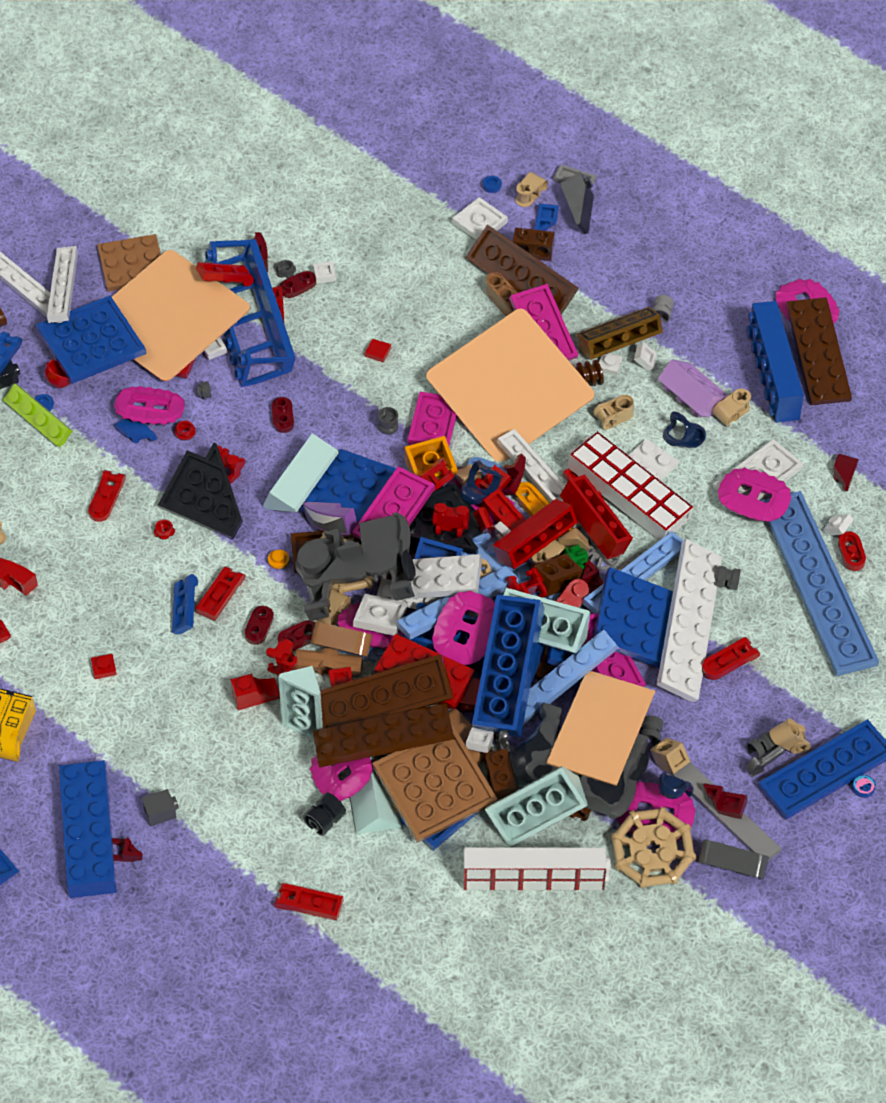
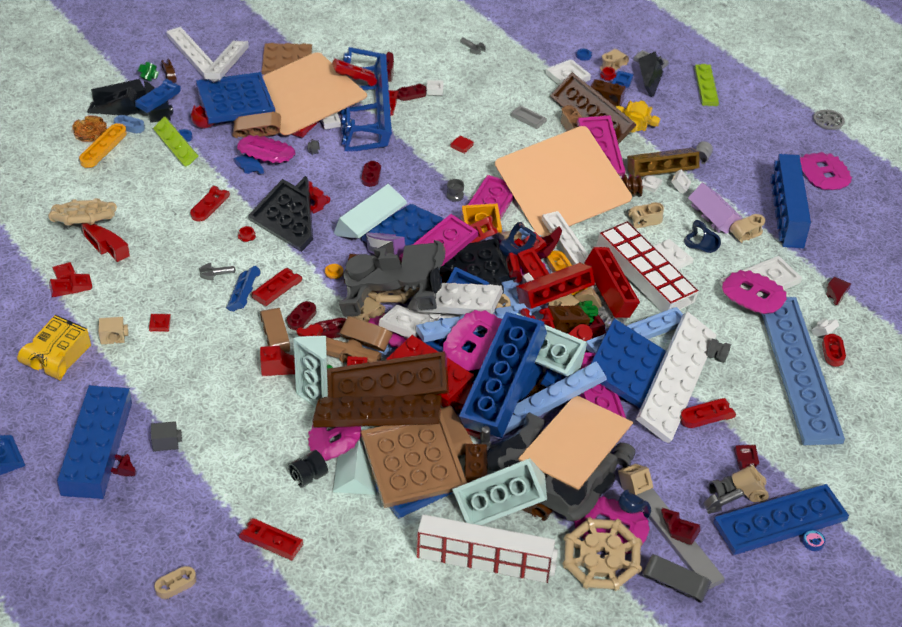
camera: 10 degrees right, 10 degrees down
red plate [175,420,196,440] -> none
dark grey plate [276,260,296,278] -> none
red piece [433,503,470,538] -> none
white plate [466,727,494,753] -> none
reddish brown plate [786,297,852,405] -> none
none -> tan brick [99,317,129,344]
none -> tan beam [155,566,196,599]
none -> flat silver bar [199,263,236,280]
none -> medium nougat beam [233,112,281,138]
none -> medium nougat beam [260,308,290,352]
none -> flat silver bar [460,38,486,55]
none -> light grey tile [510,105,547,129]
none -> red plate [600,67,616,81]
none -> yellow piece [616,100,661,133]
none -> lime plate [695,64,719,106]
none -> dark red slope [734,445,760,470]
none -> light grey wheel [813,109,845,130]

